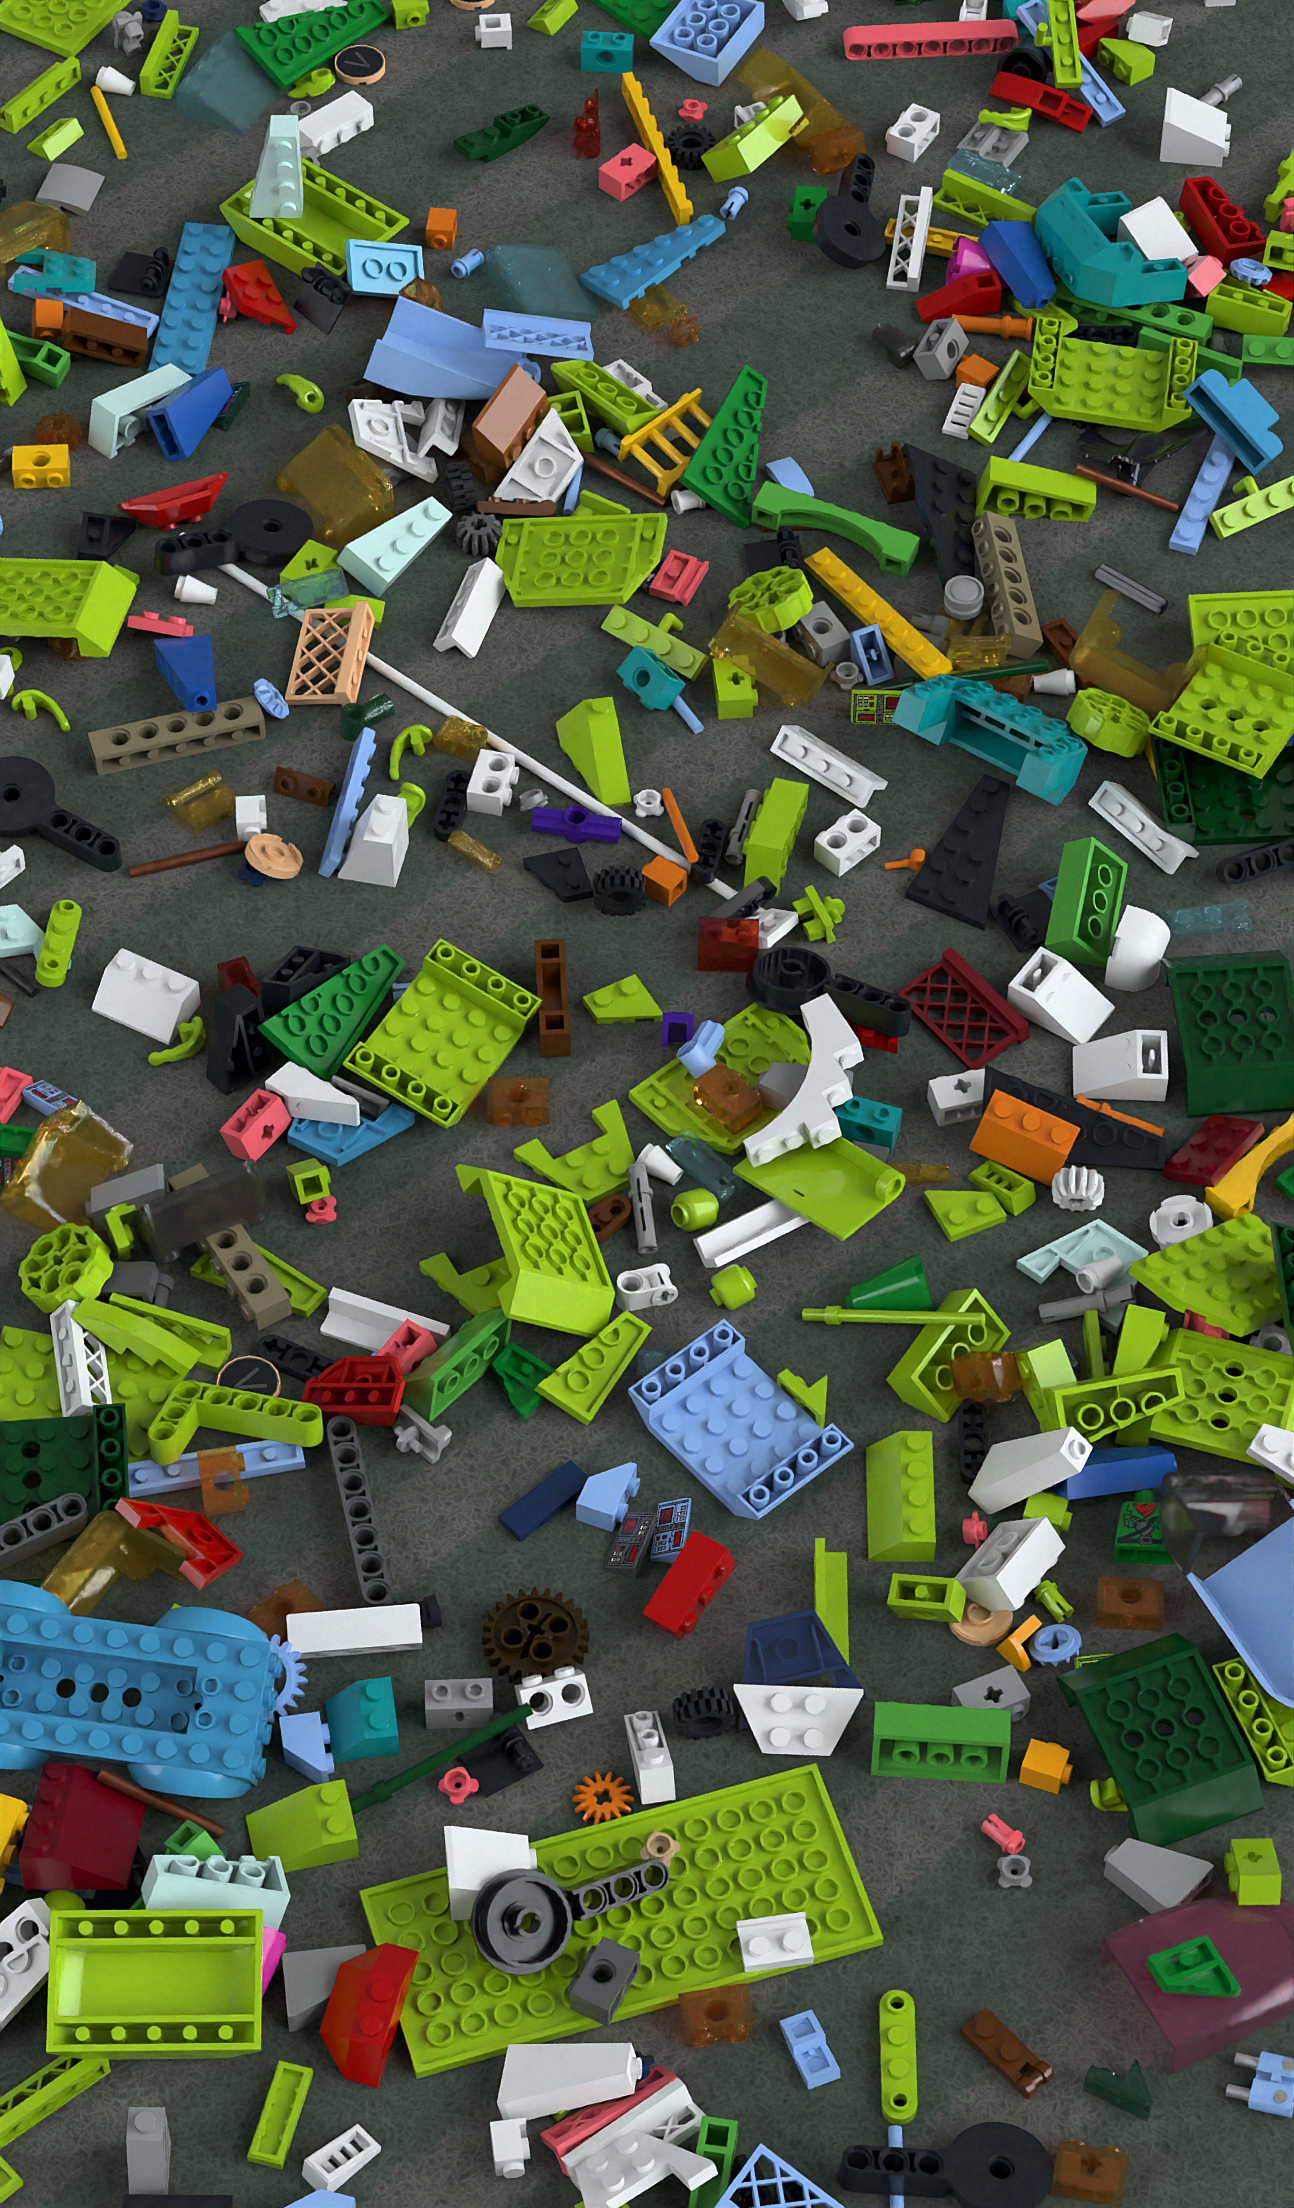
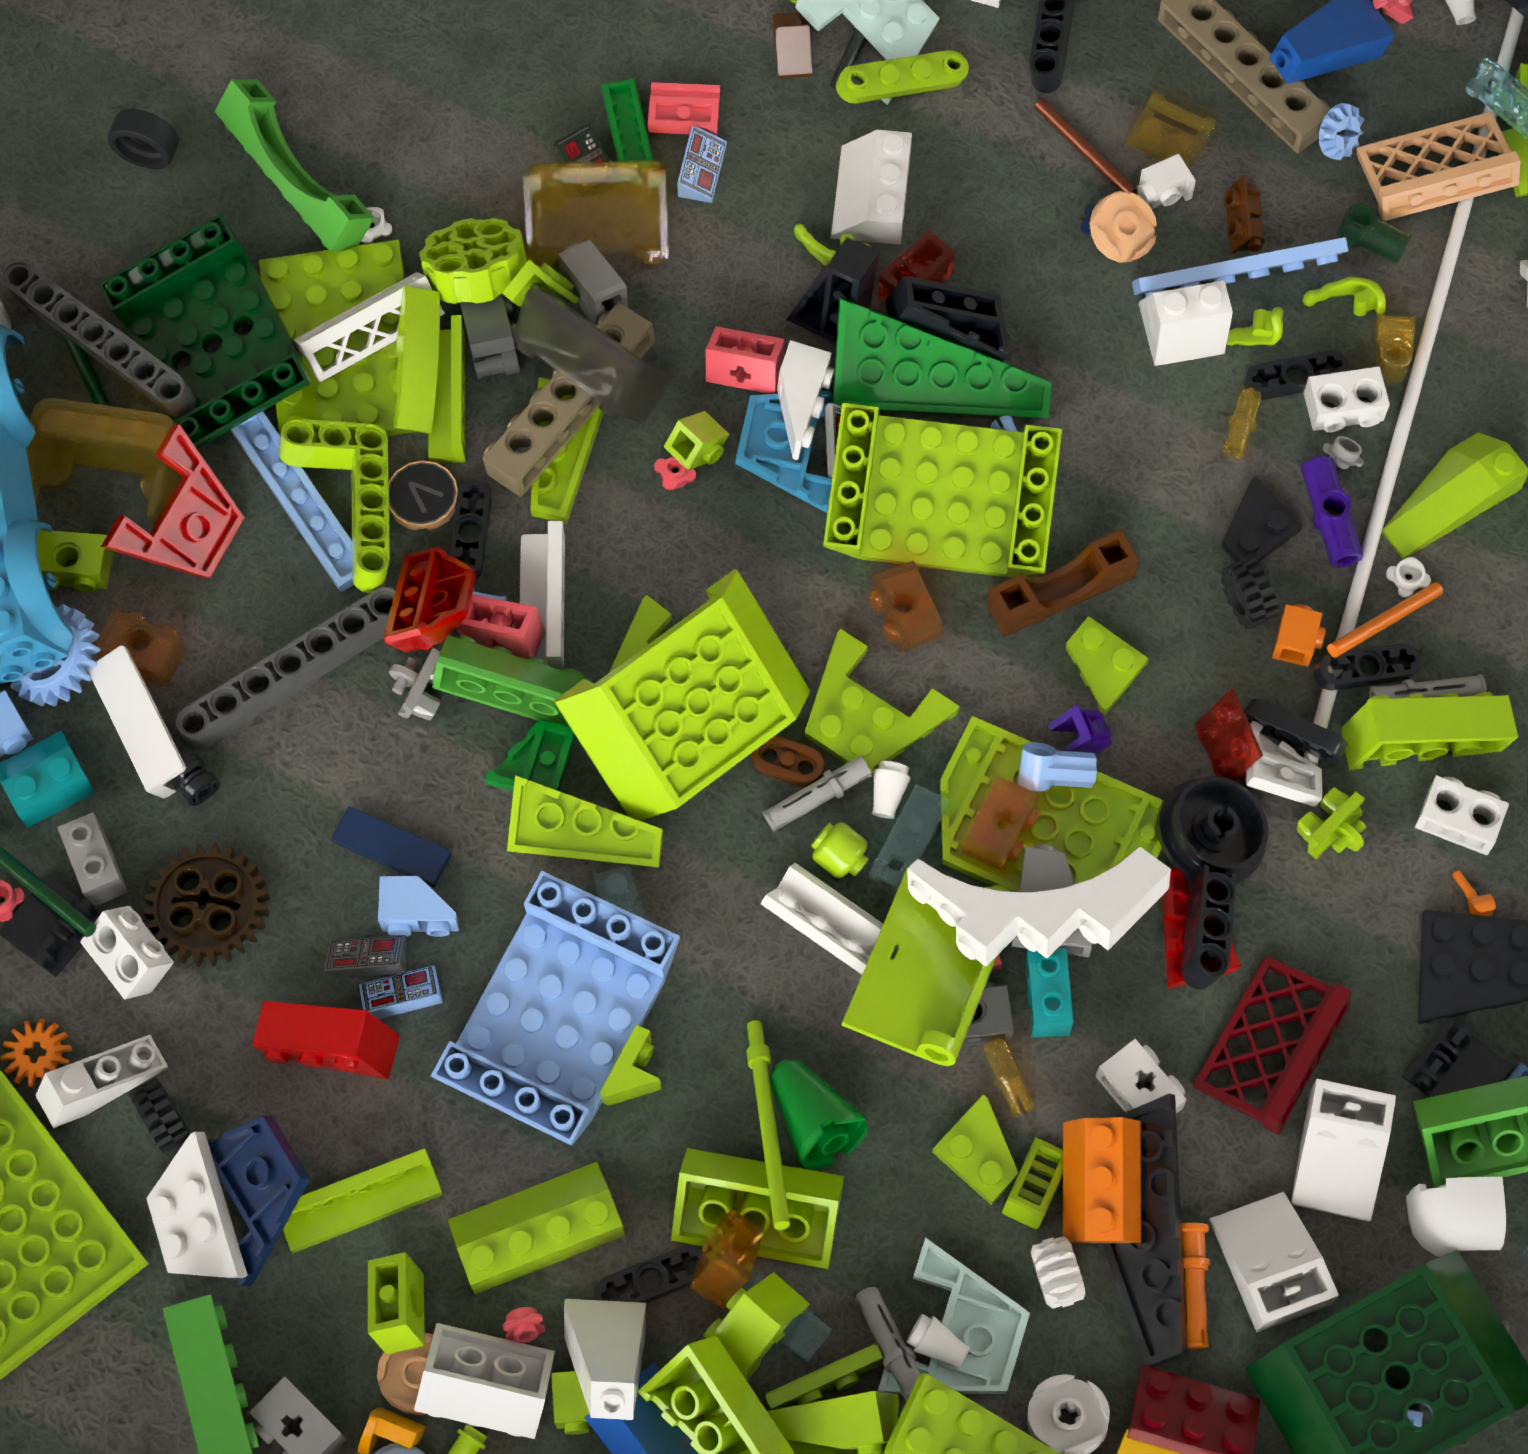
camera: 70 degrees right, 15 degrees up
clear orange brick [196,1446,250,1517] -> none
white piece [615,1263,678,1311] -> none
lime head [709,1264,758,1311] -> none

